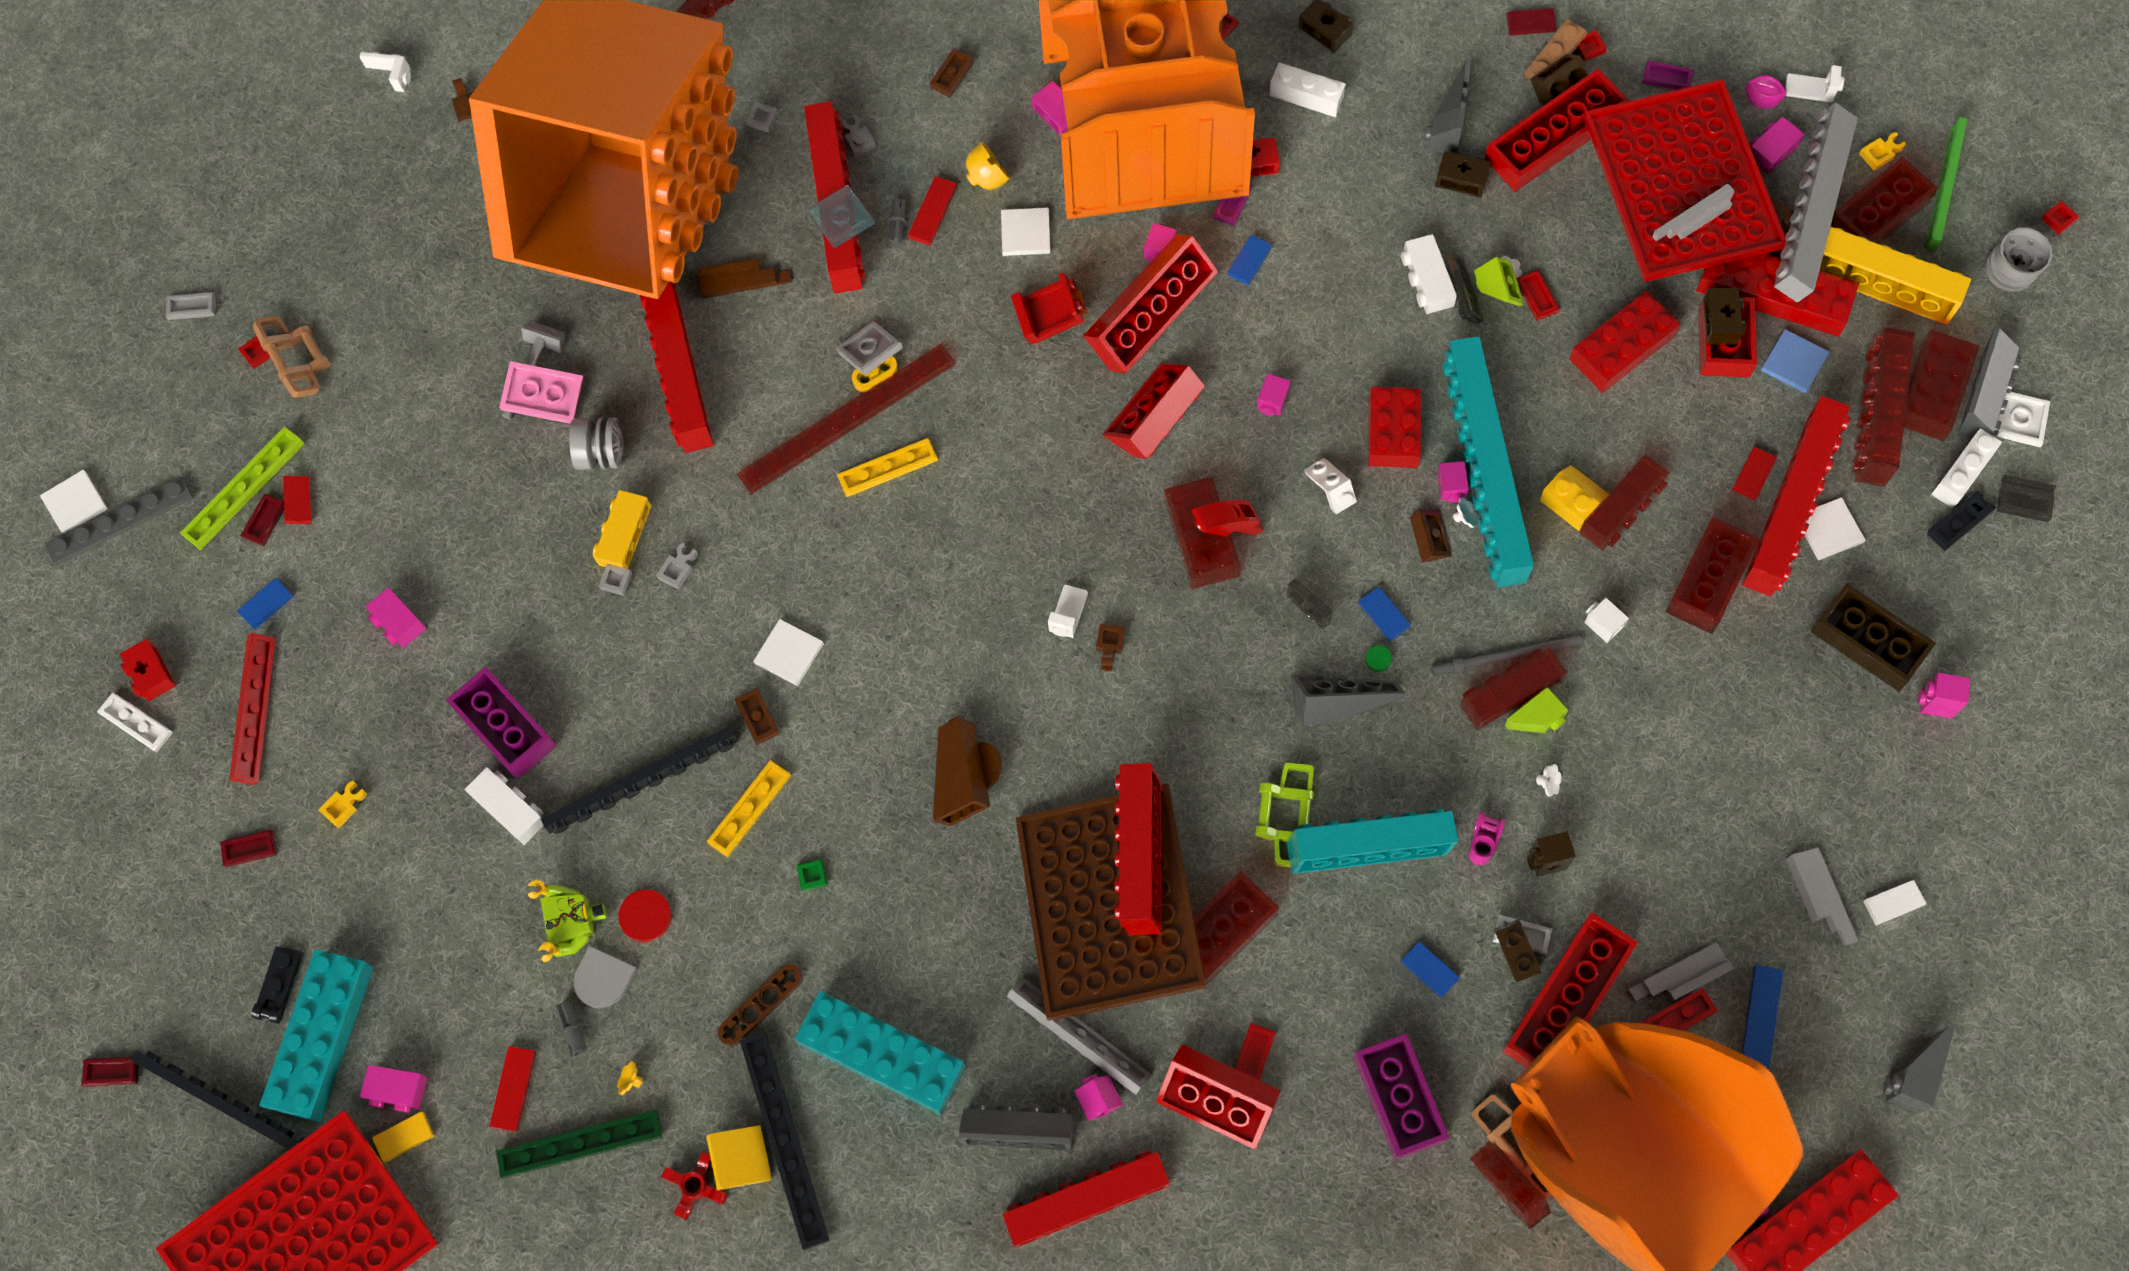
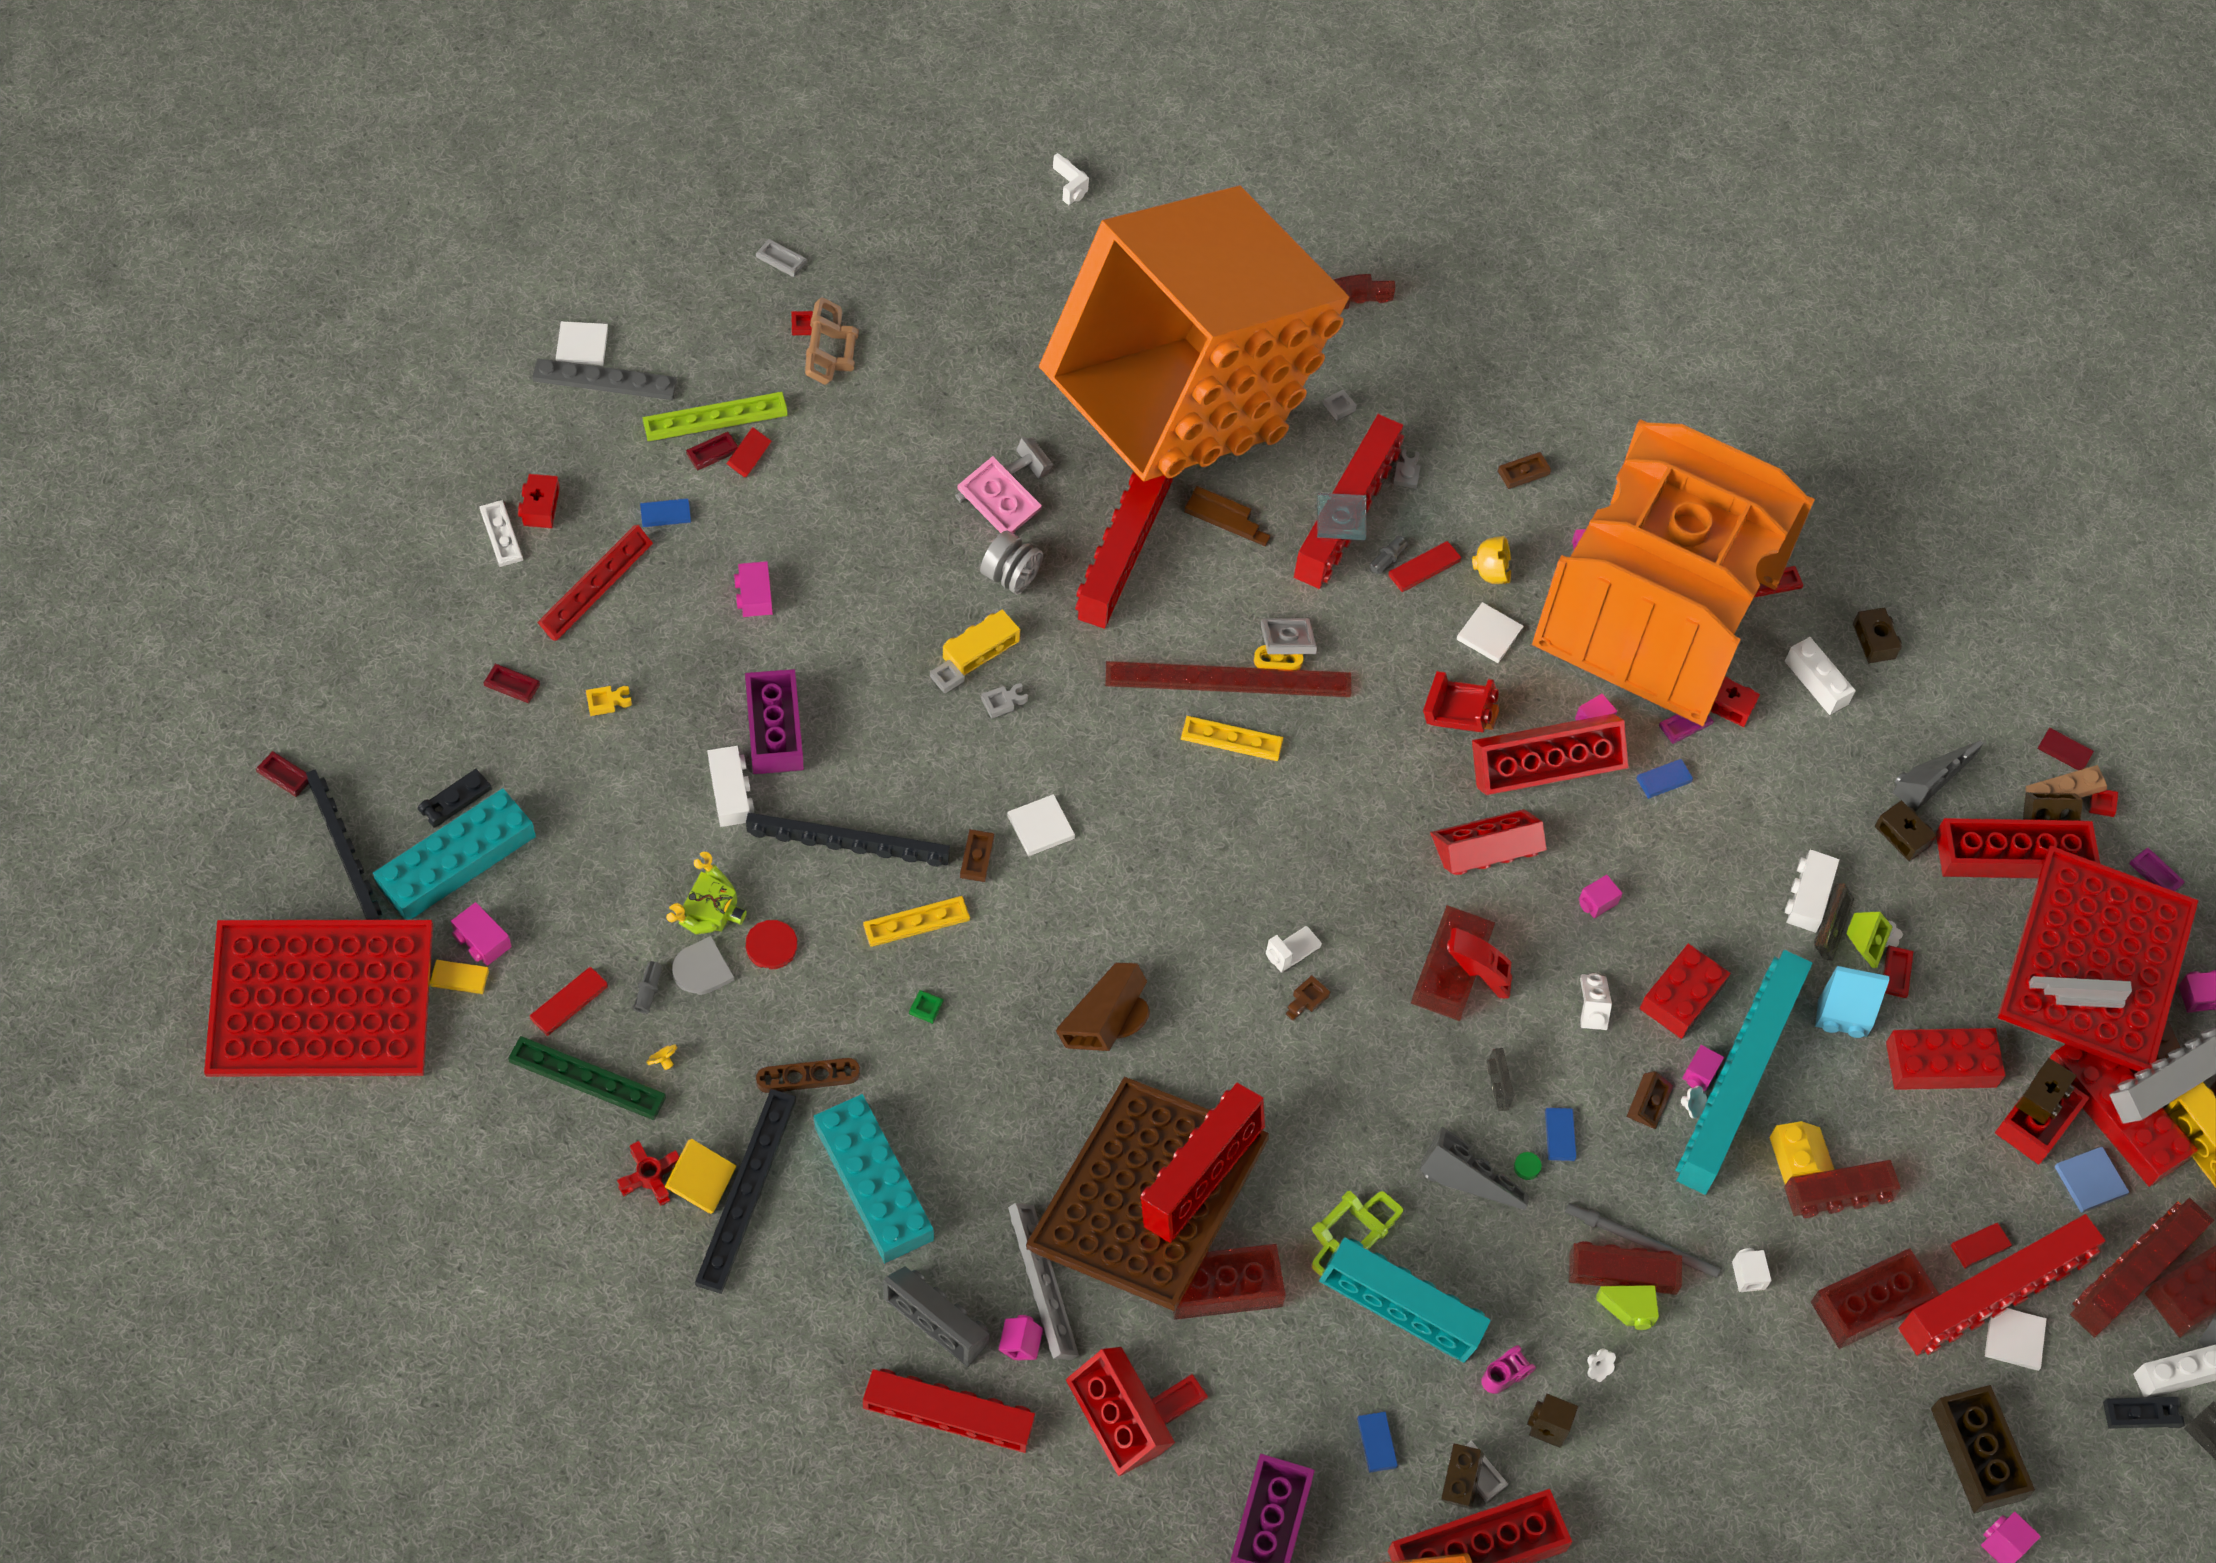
camera: 25 degrees right, 10 degrees down
none -> medium azure slope [1815,966,1889,1038]

